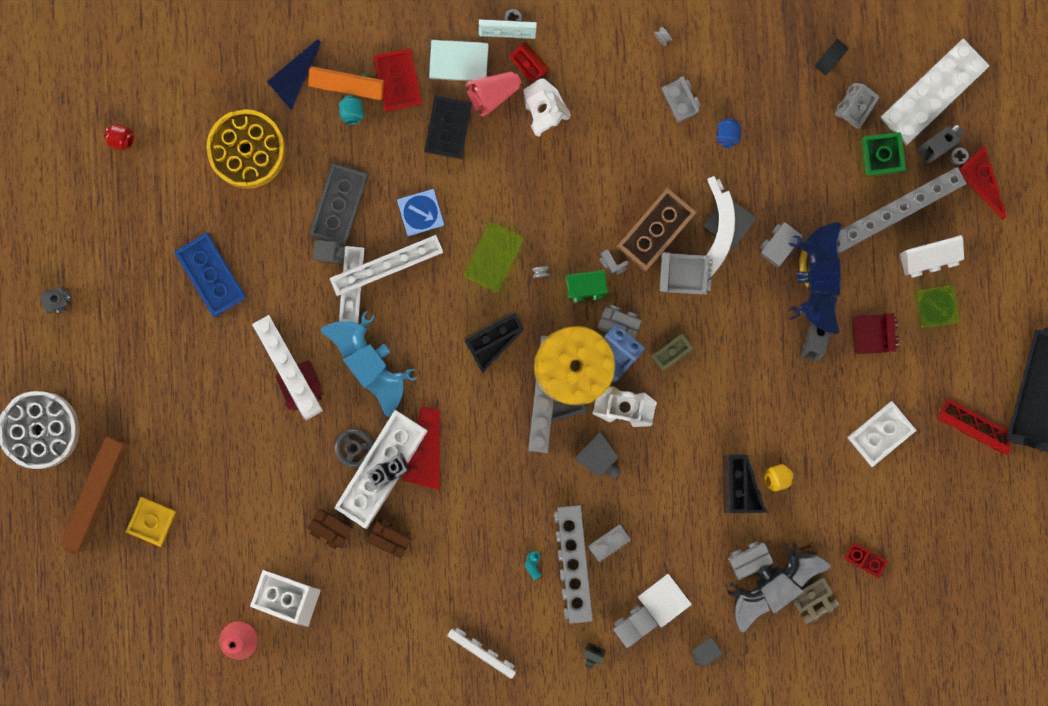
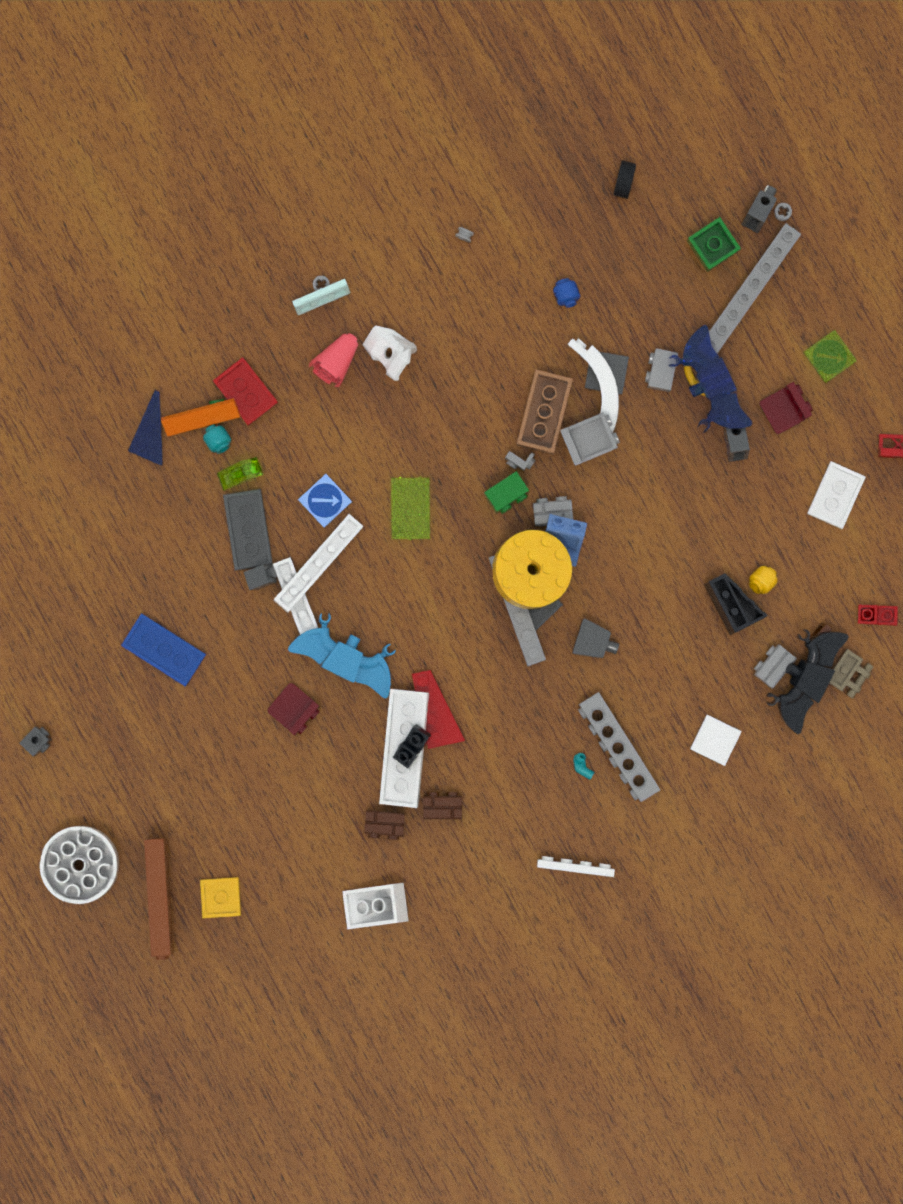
camera: 25 degrees left, 0 degrees up
red head [104,123,134,151] -> none
yellow brick [207,109,286,189] -> none
coral cone [219,621,258,660] -> none
white plate [252,315,323,420] -> none
dark grey piece [335,429,373,467] -> none
black plate [424,96,472,160] -> none
light aqua tile [429,40,488,81] -> none
black wedge [463,311,524,374] -> none
red slope [509,42,550,84] -> none
light grey bush [532,266,550,278] -> none
pearl dark grey tile [583,643,606,668] -> none
light grey brick [588,524,630,562] -> none
white piece [593,386,657,427] -> none
light grey brick [612,605,658,648] -> none
olive plate [651,334,693,372] -> none
light grey bracket [661,76,701,123] -> none
dark grey brick [691,636,722,667] -> none
light grey bracket [835,83,879,129] -> none
white plate [880,39,990,145] -> none
white slope [899,235,964,278] -> none
red wing [959,146,1007,220] -> none
none -> clear neon green slope [217,457,263,491]

